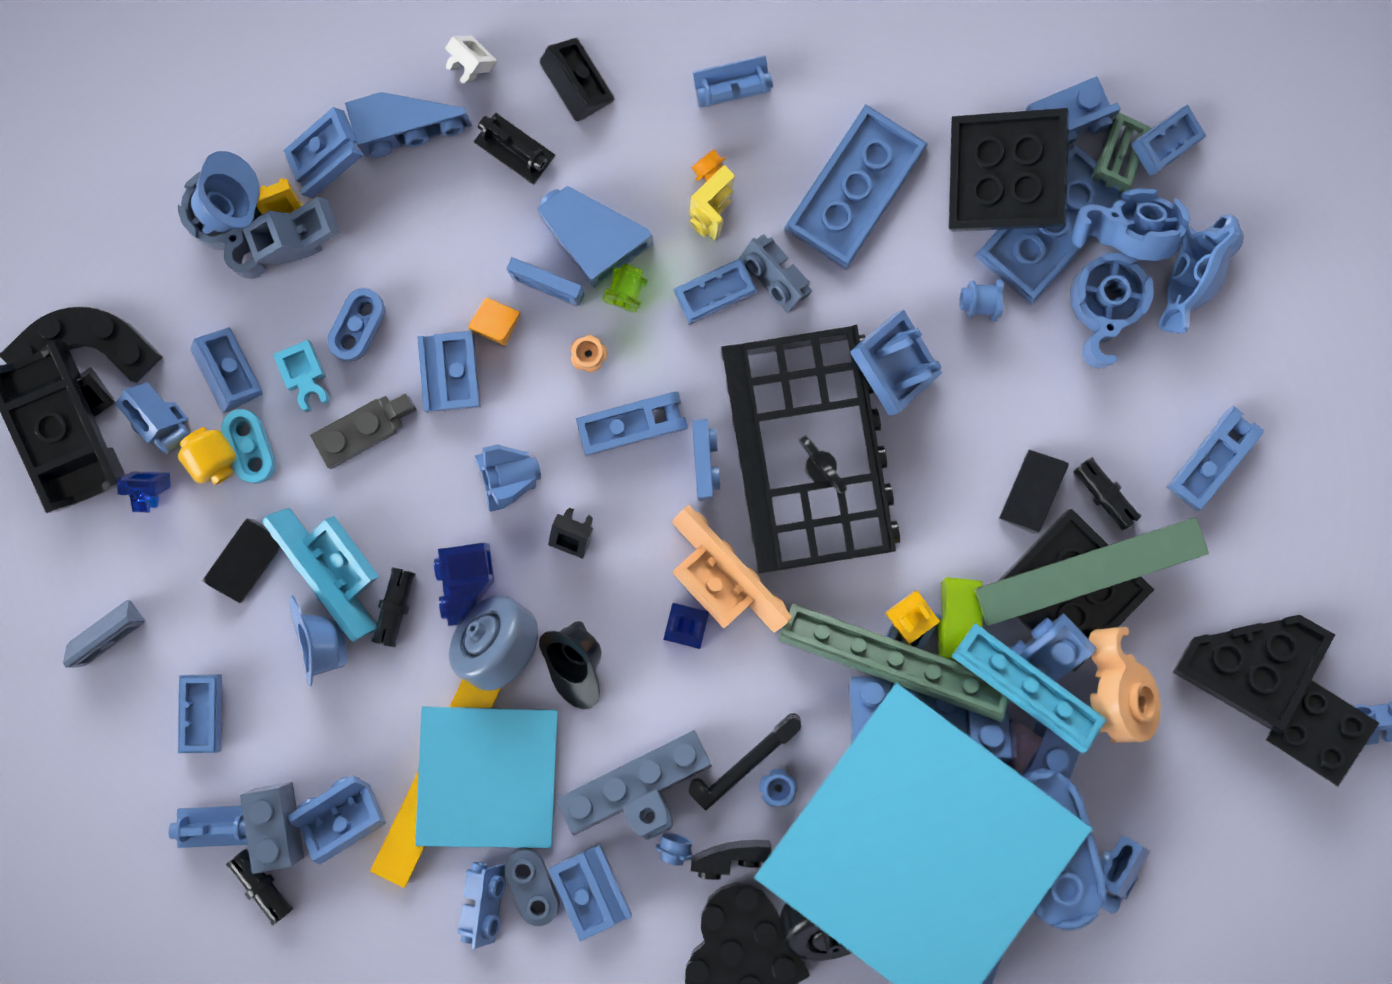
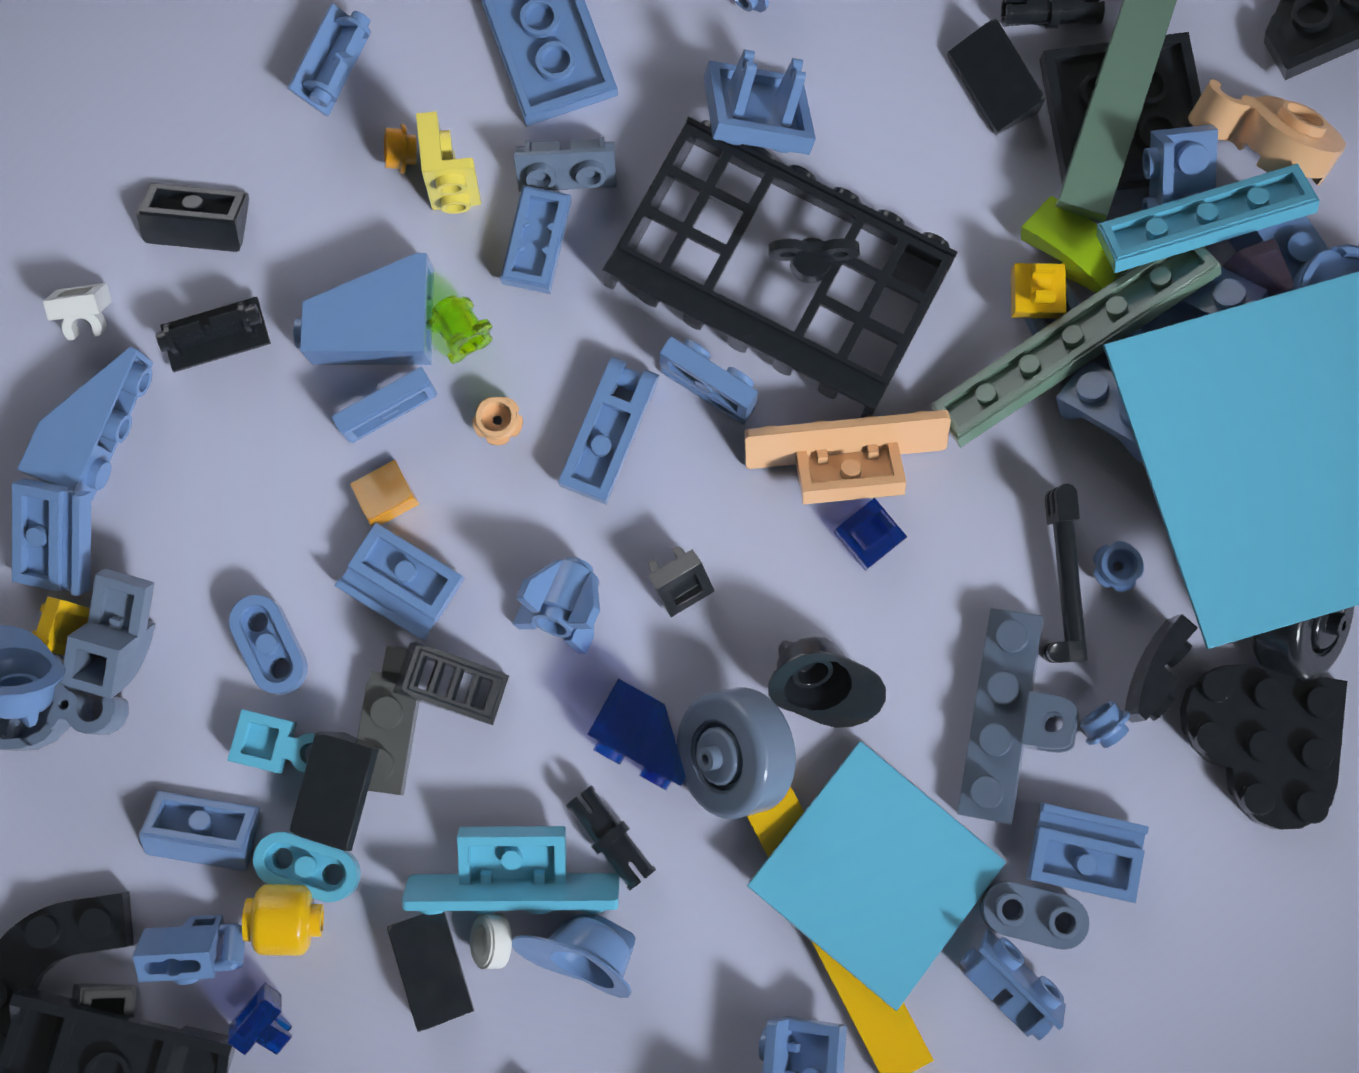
camera: 55 degrees left, 5 degrees down
none -> black slope [290,731,379,851]
none -> black slope [393,642,509,725]
none -> white tile [470,914,512,969]

